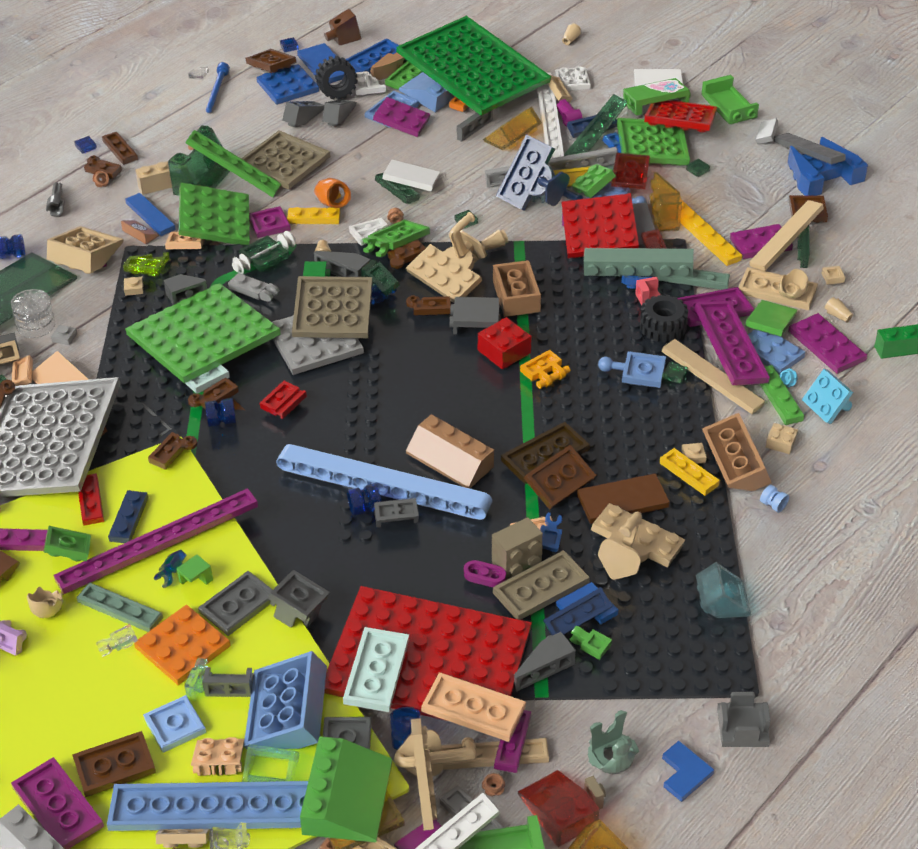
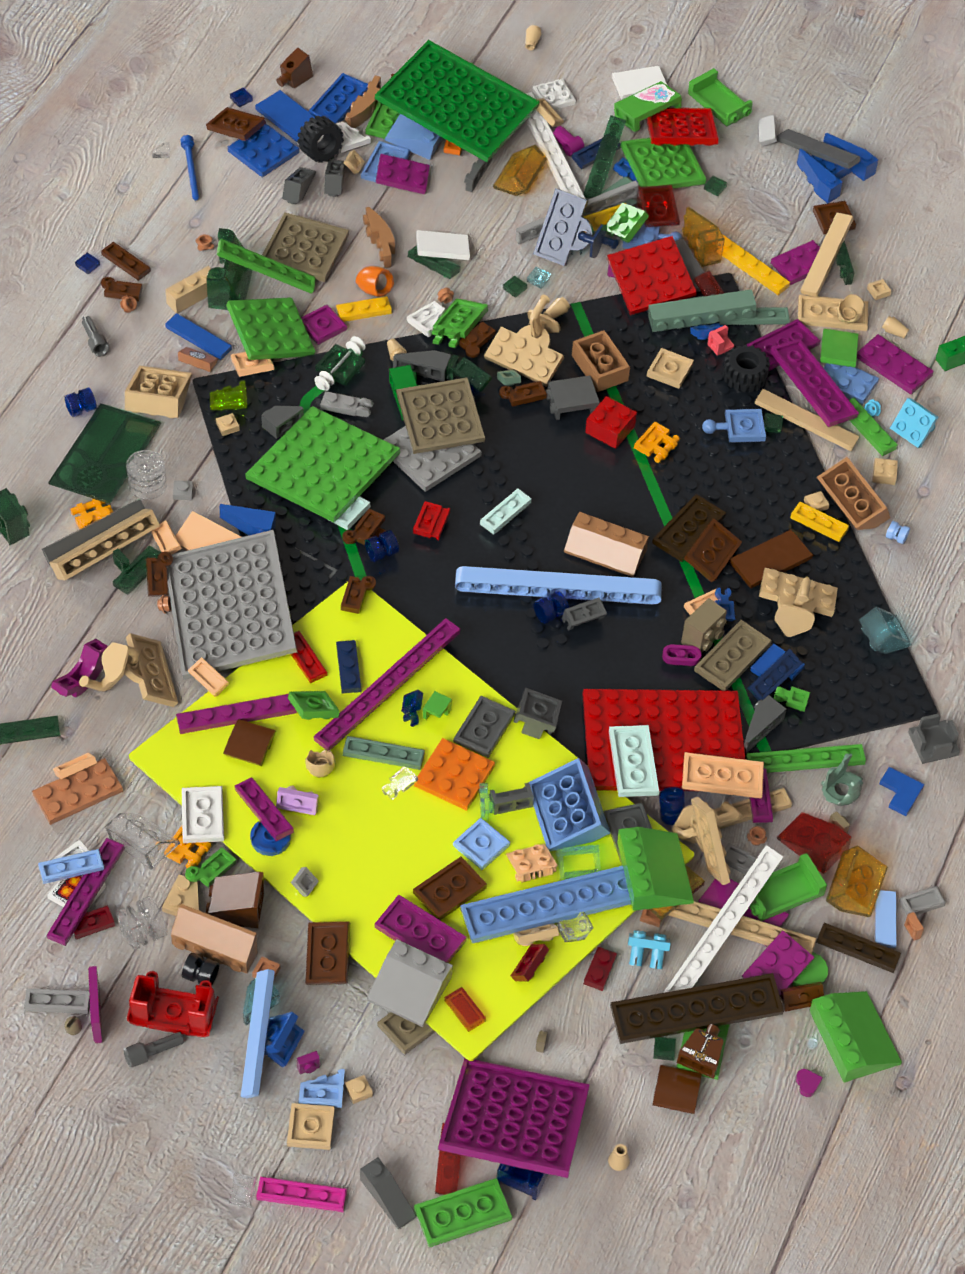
camera: 20 degrees left, 10 degrees up
none -> blue slope [219,504,276,536]
none -> tan plate [344,150,365,175]
none -> medium nougat slope [363,207,395,268]
none -> light aqua plate [480,489,532,534]
none -> sand green plate [497,369,521,386]
none -> clear light blue plate [527,267,551,289]
none -> tan plate [647,348,694,389]
none -> bright green plate [746,744,866,773]

